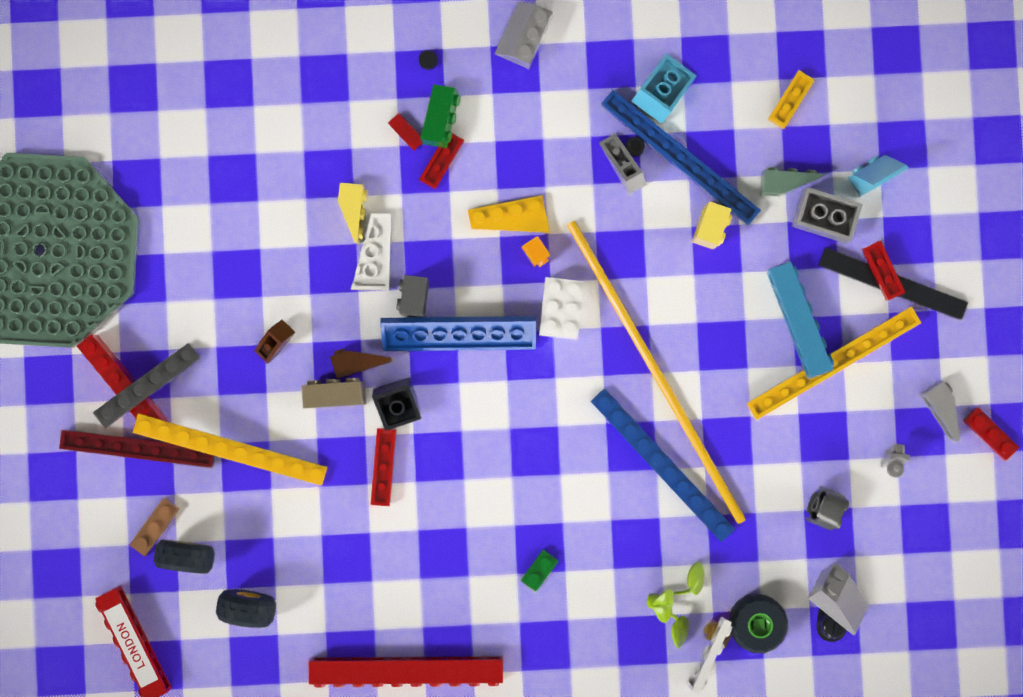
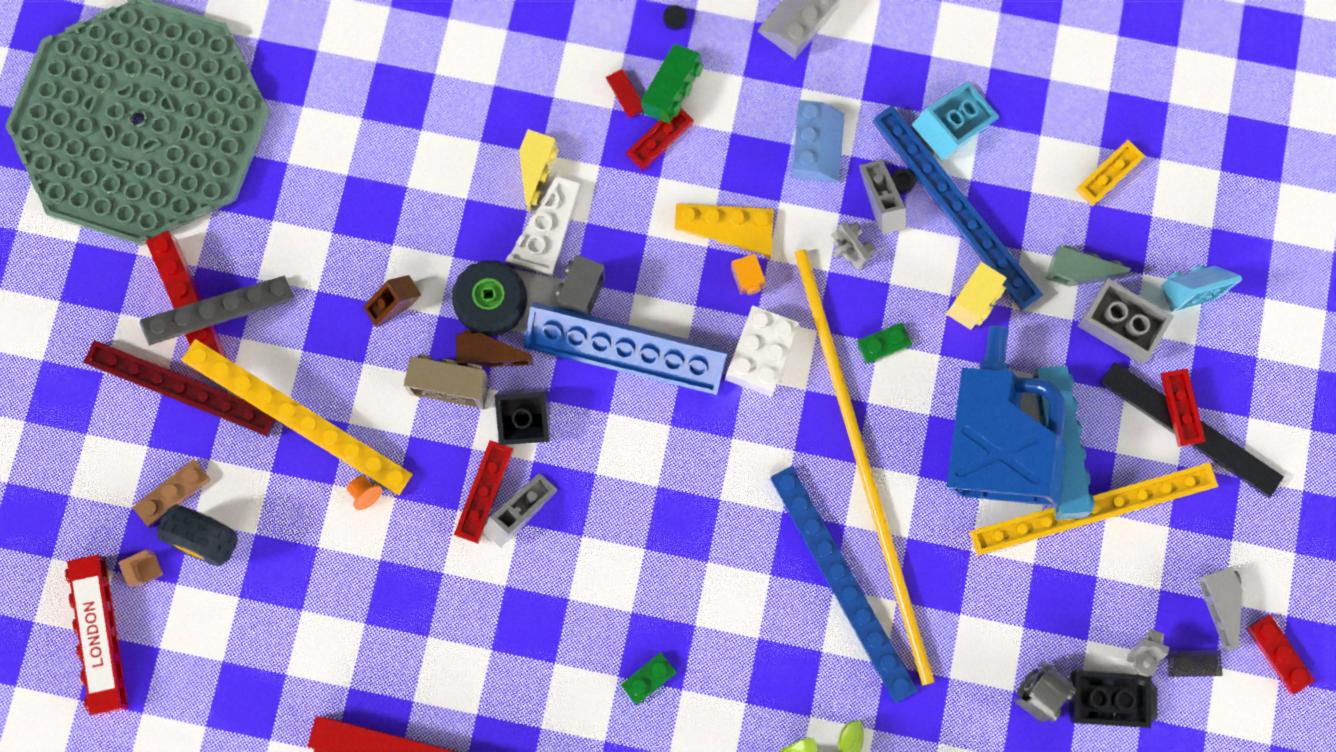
camera: 15 degrees right, 10 degrees down
black wheel [216,589,276,628] -> none
none -> medium nougat panel [118,549,163,588]
none -> orange piece [347,475,382,510]
none -> black wheel [452,260,527,336]
none -> light grey slope [483,473,557,548]
none -> medium blue slope [791,100,845,183]
none -> light grey hips [831,221,876,270]
none -> green plate [856,322,912,365]
none -> blue piece [946,326,1067,506]
none -> black slope [1068,670,1157,728]
none -> clear smoke plate [1167,650,1223,677]

